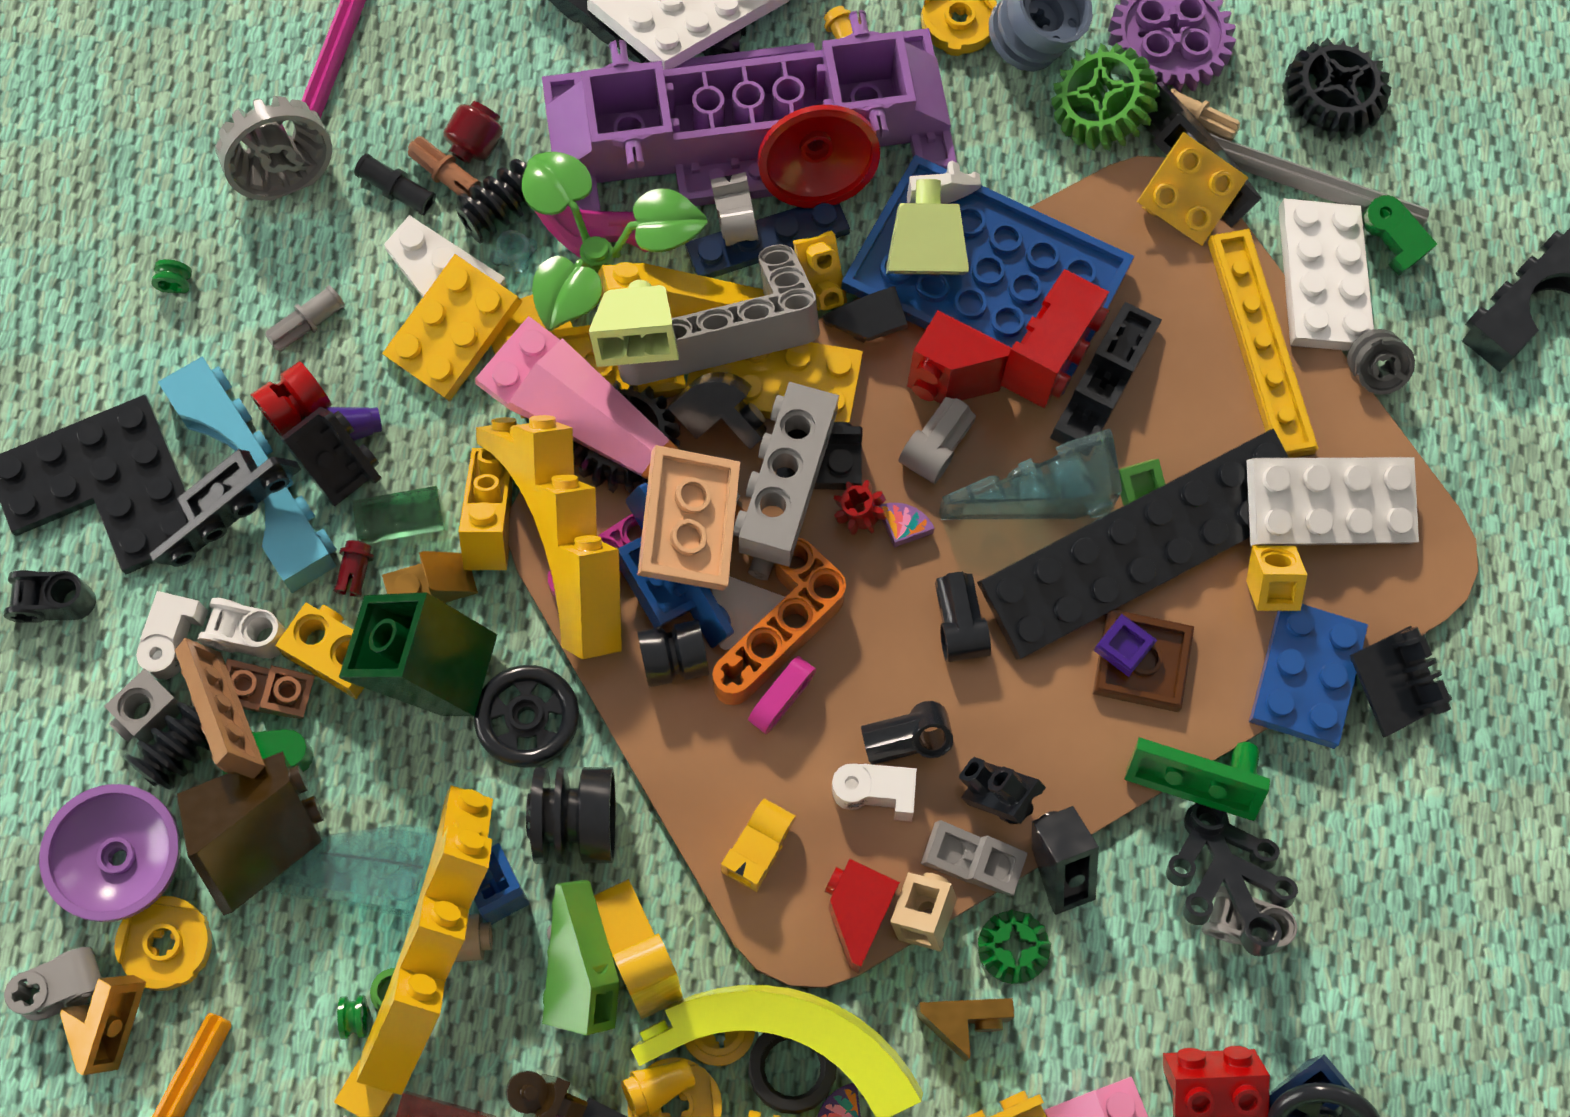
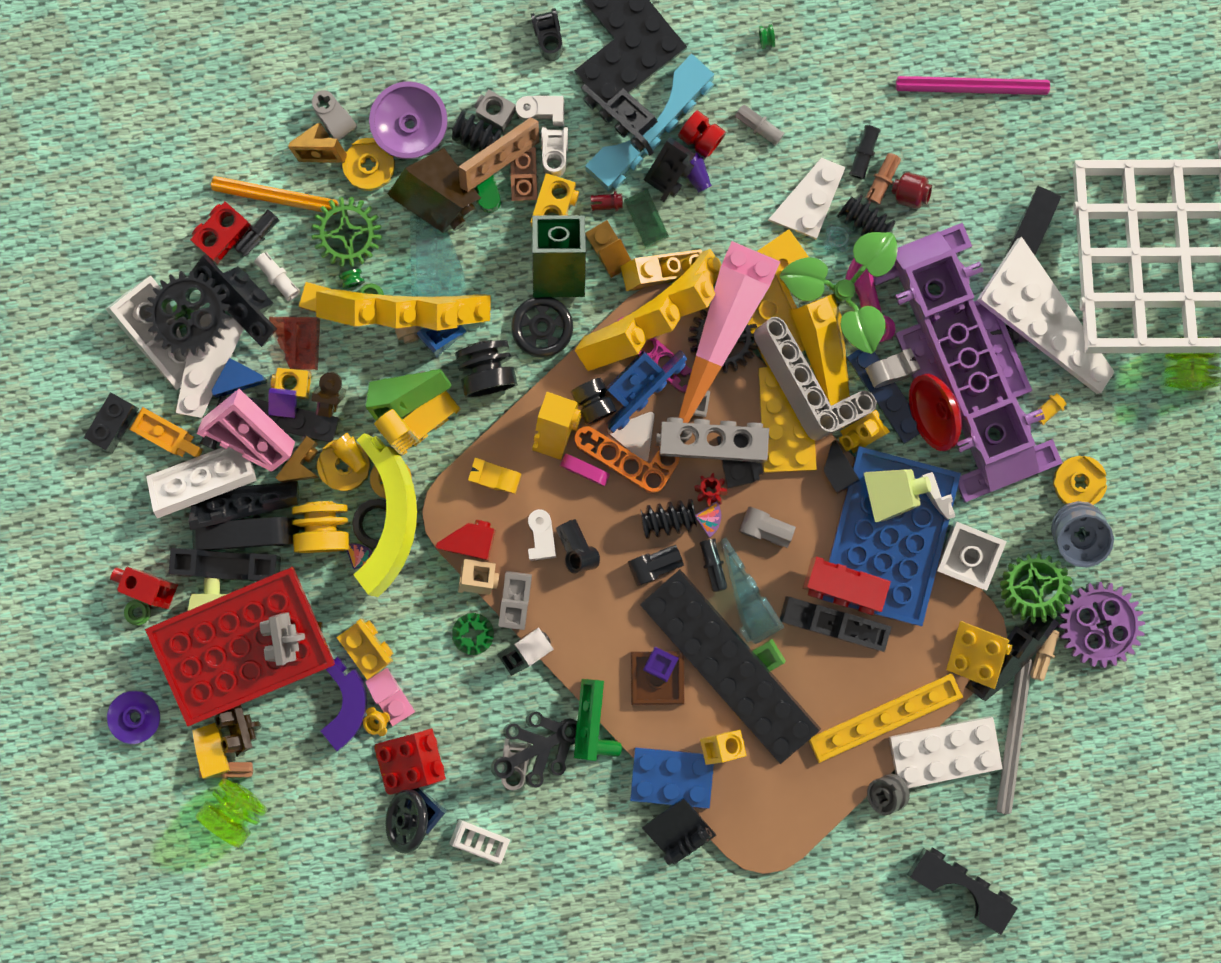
camera: 80 degrees right, 15 degrees up
light grey gear [215,96,332,201] -> none
yellow plate [382,254,523,402] -> none
yellowish green torso [589,280,679,367] -> none
light nougat plate [637,445,740,591] -> none
black brick [668,372,767,449] -> none
red slope [907,310,1011,404] -> none
pearl gold slope [916,998,1014,1062] -> none
black hips [959,757,1046,824] -> none
white plate [1246,457,1419,546] -> none
black gear [1282,38,1392,141] -> none
green leg [1363,195,1437,276] -> none
none -> bright green gear [311,197,382,267]
none -> white slope [449,819,510,864]
none -> yellow wedge [532,392,582,460]
none -> black piece [640,499,697,539]
none -> black axle [699,538,727,592]
none -> white slope [937,522,1007,591]

